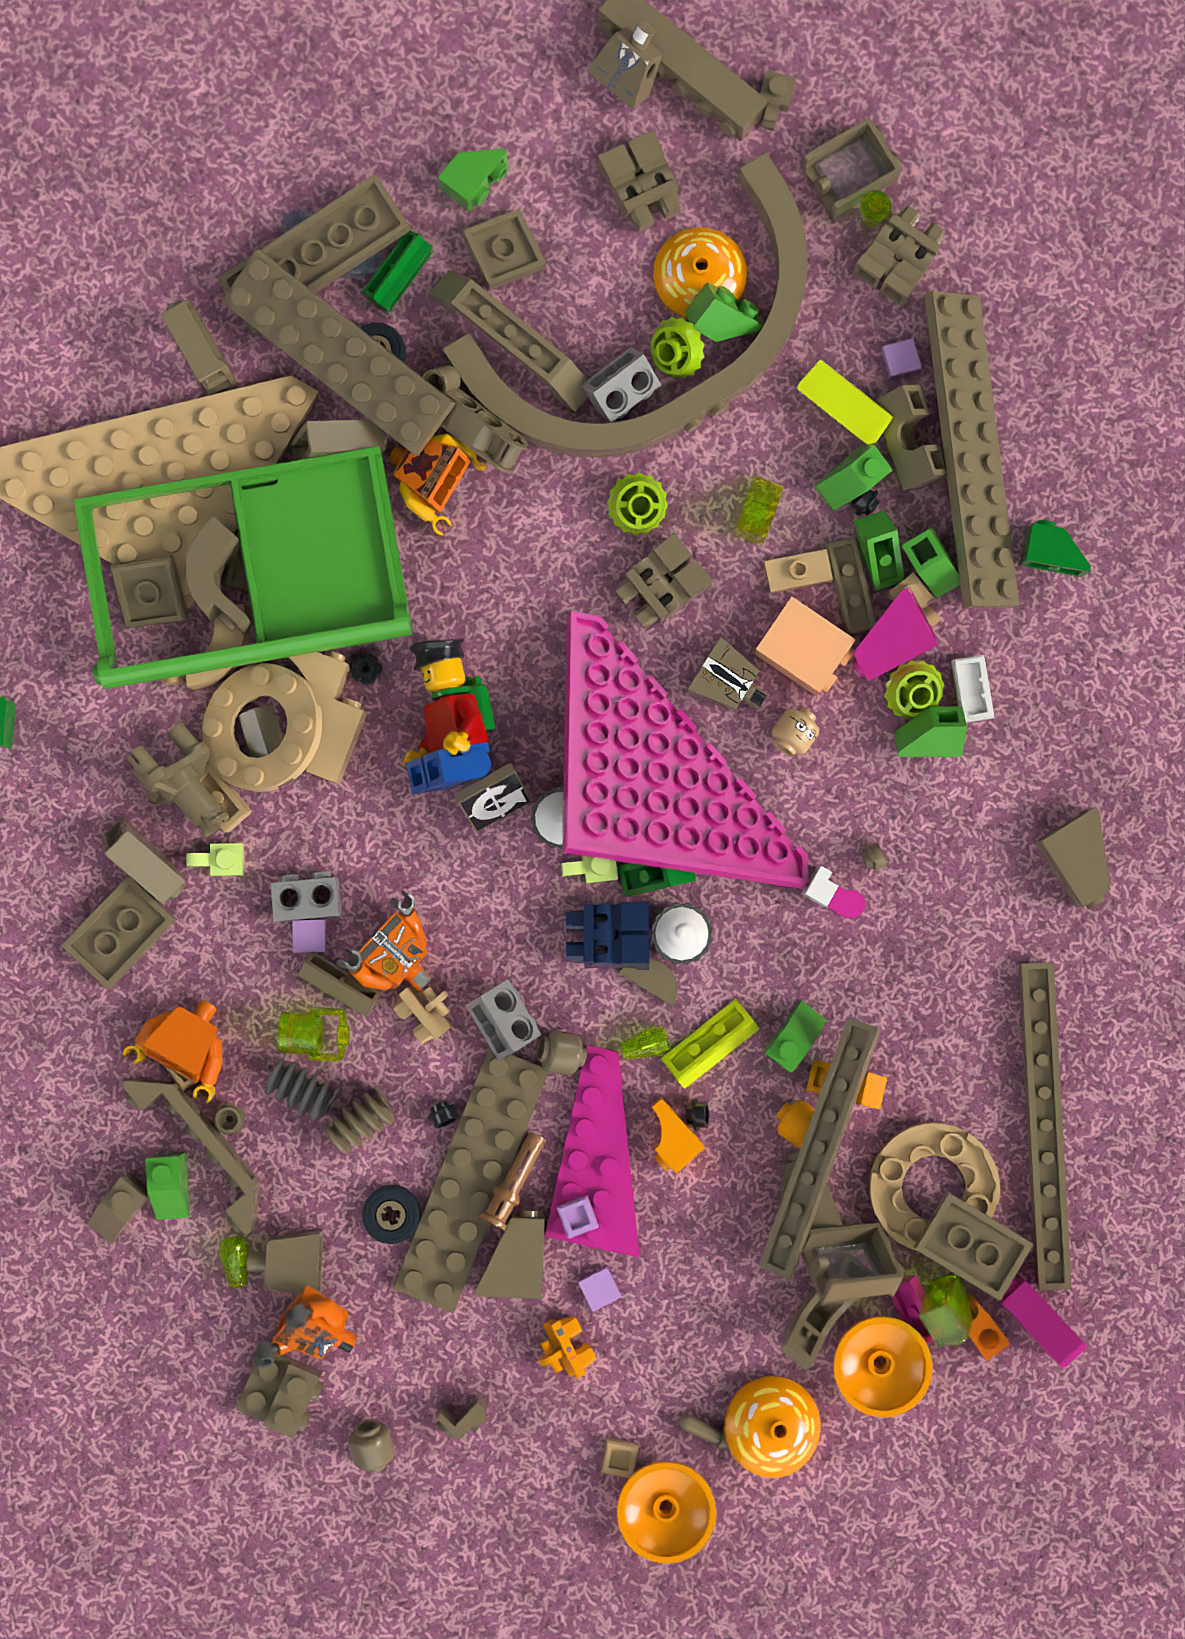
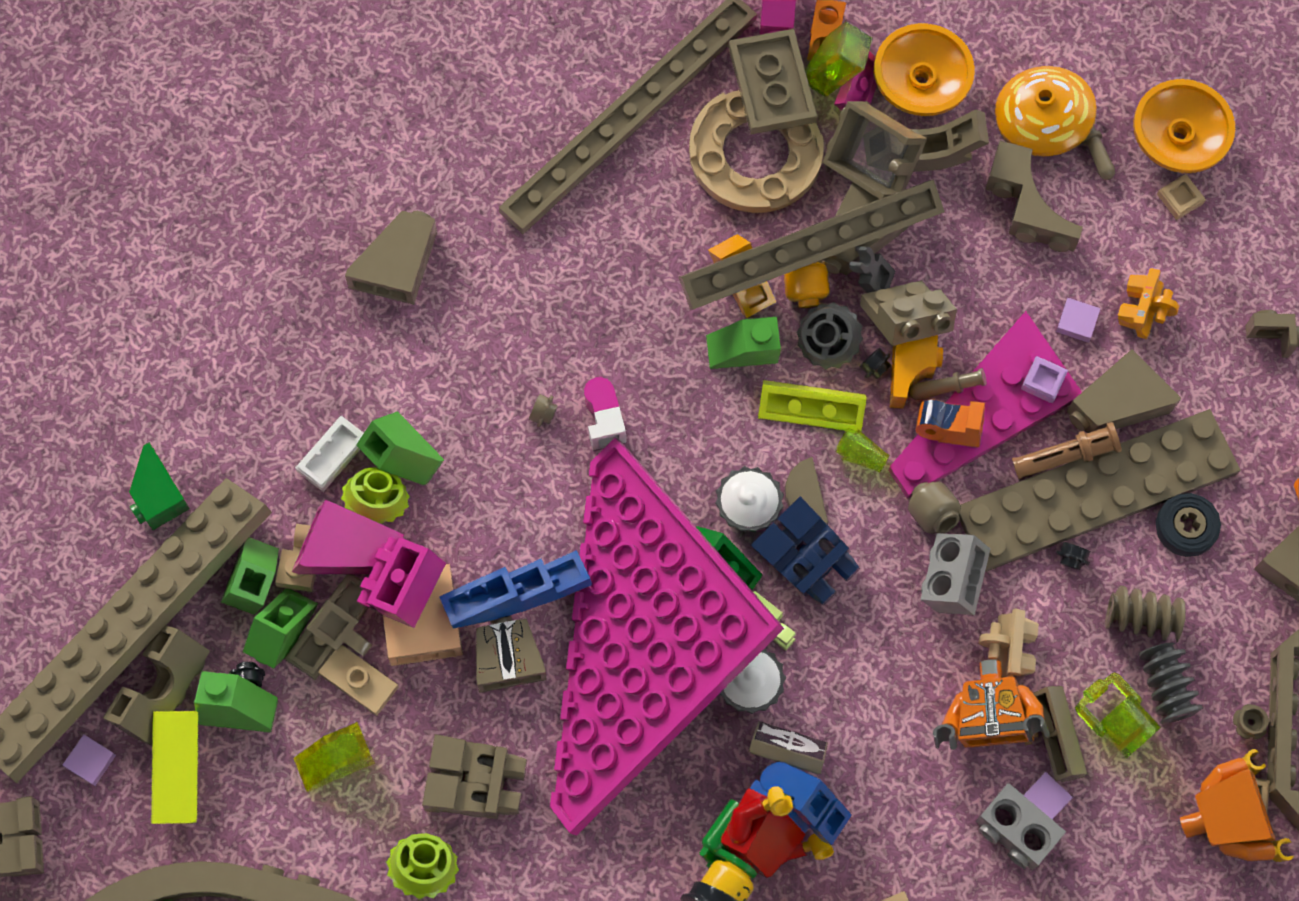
camera: 135 degrees left, 15 degrees down
tan head [772,708,819,757] -> none
none -> dark tan plate [307,599,372,656]
none -> dark pink brick [356,537,446,628]
none -> blue slope [439,550,593,629]
none -> dark grey piece [797,302,863,370]
none -> dark grey plate [849,246,896,293]
none -> dark tan plate [860,280,957,346]
none -> dark tan piece [909,368,987,400]
none -> orange leg [915,400,985,448]
none -> dark tan arch [985,141,1083,252]

